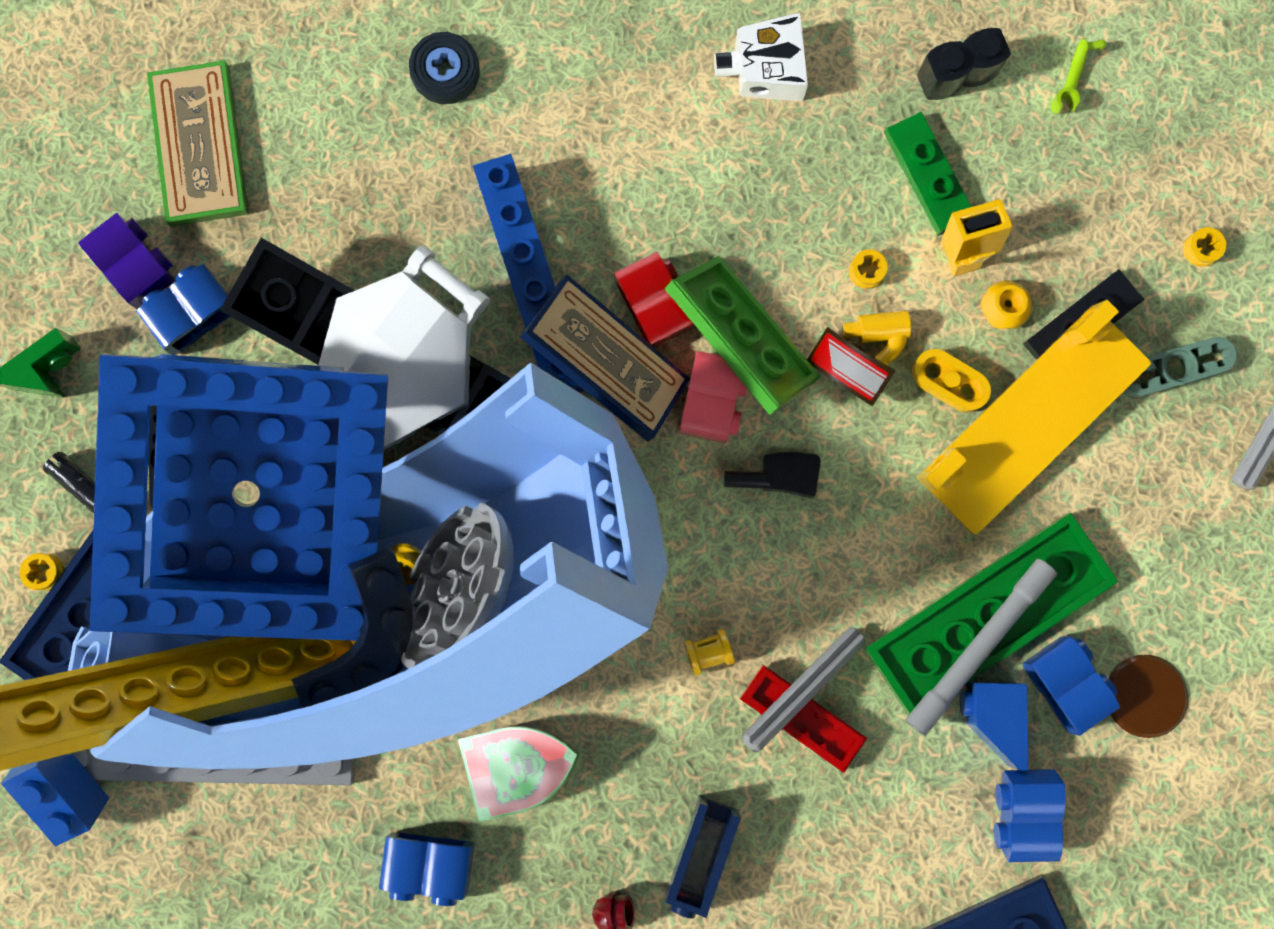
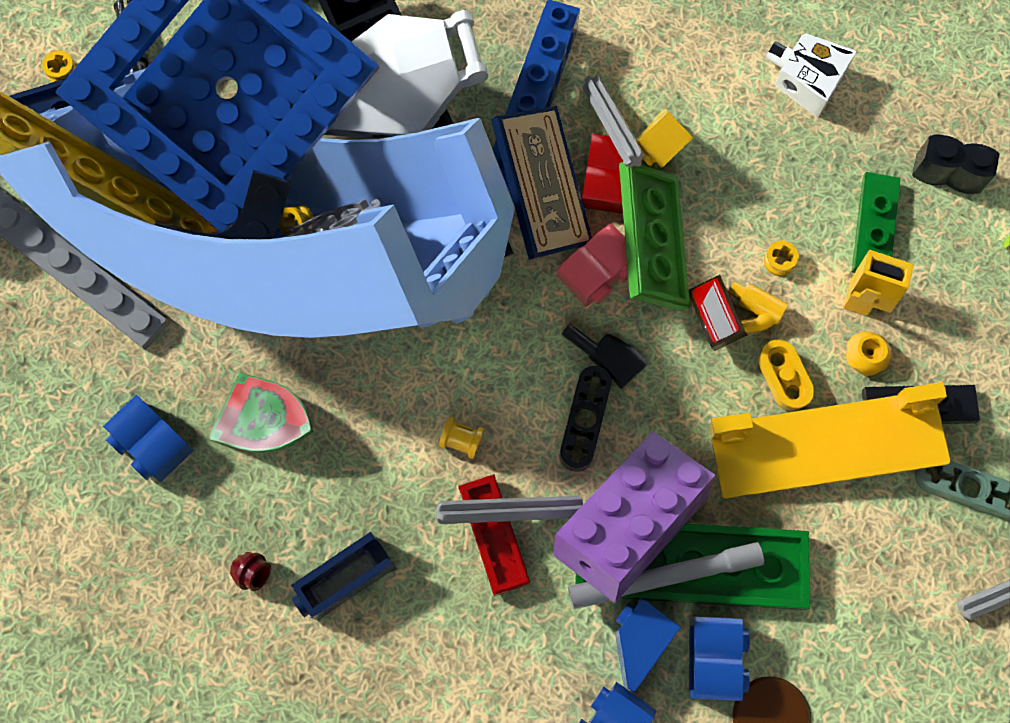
camera: 35 degrees right, 10 degrees down
none -> medium lavender brick [553,431,715,603]
none -> black beam [559,366,612,472]
none -> light grey axle [583,76,645,168]
none -> yellow slope [636,109,693,168]

